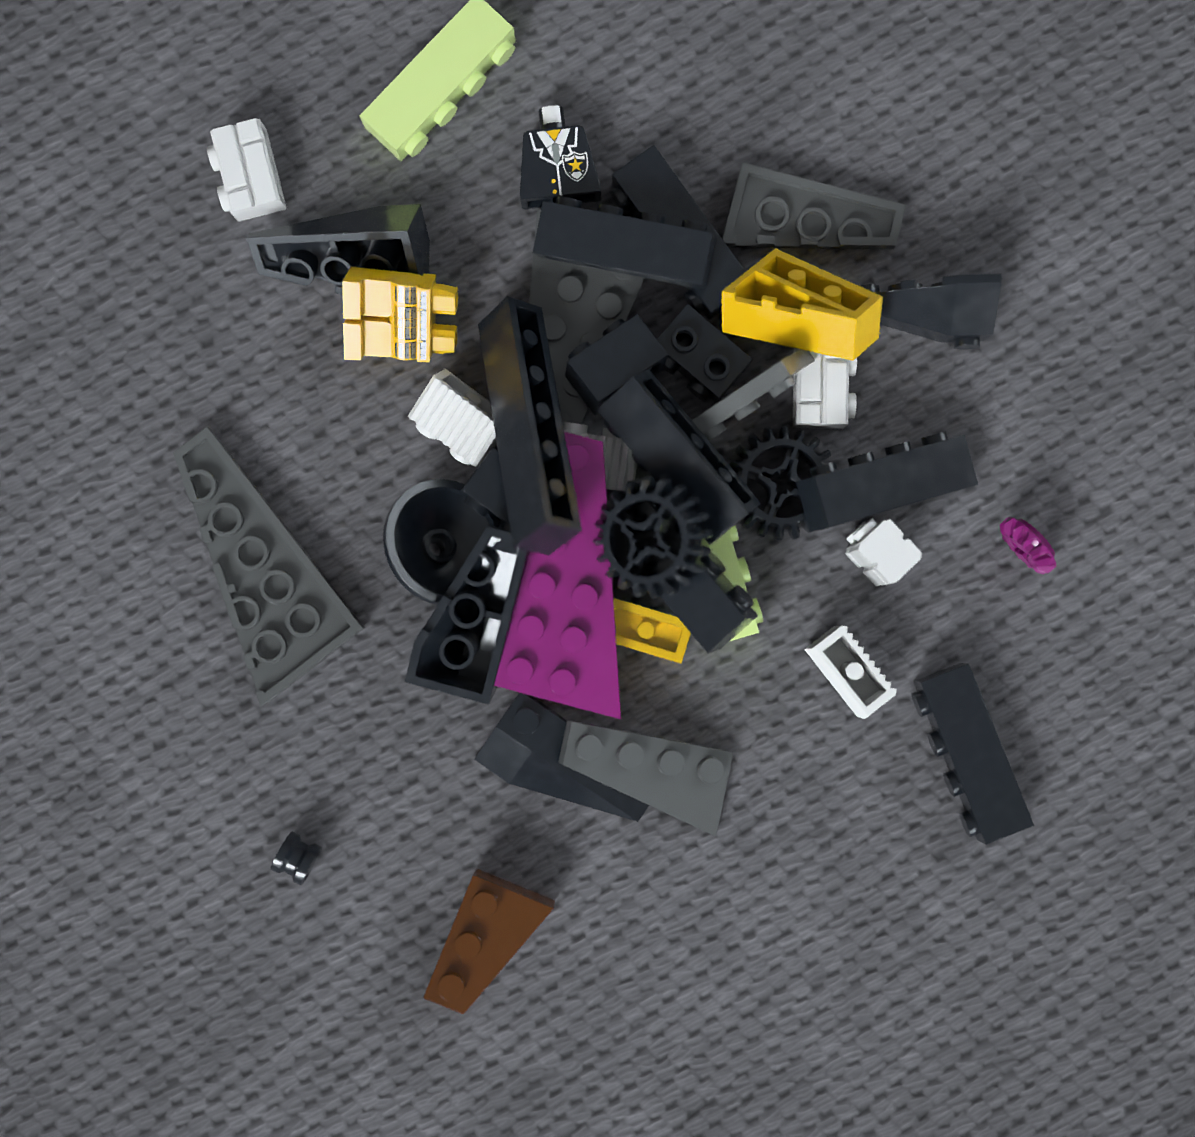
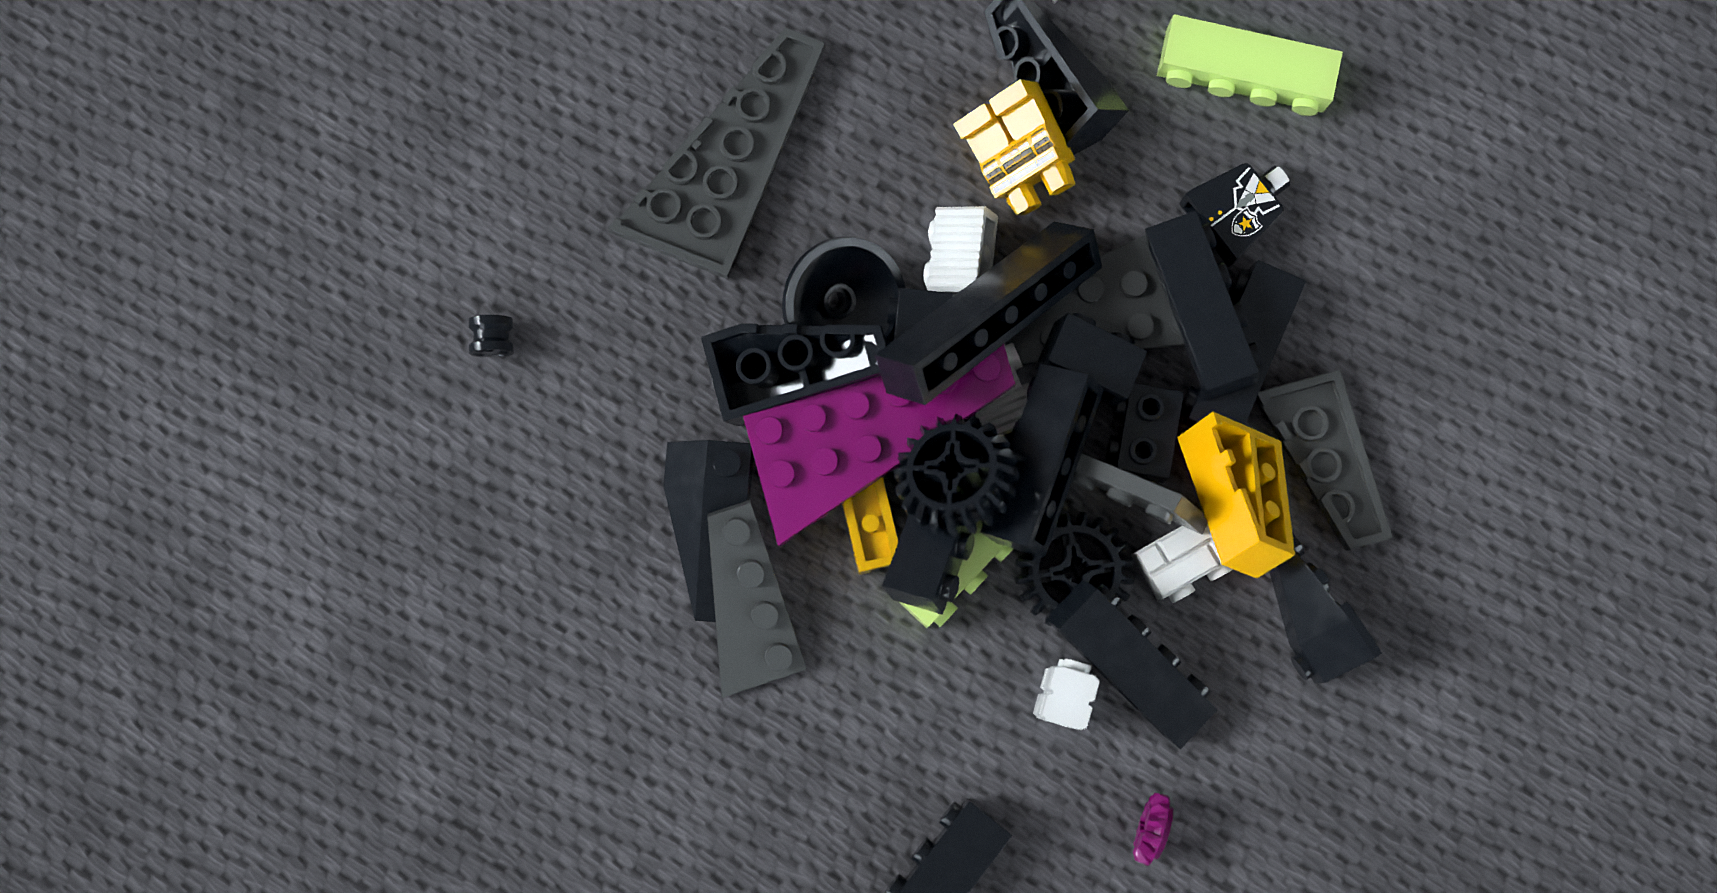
camera: 55 degrees right, 5 degrees down
reddish brown wedge [423,868,555,1015] -> none
white brick [805,626,896,719] -> none

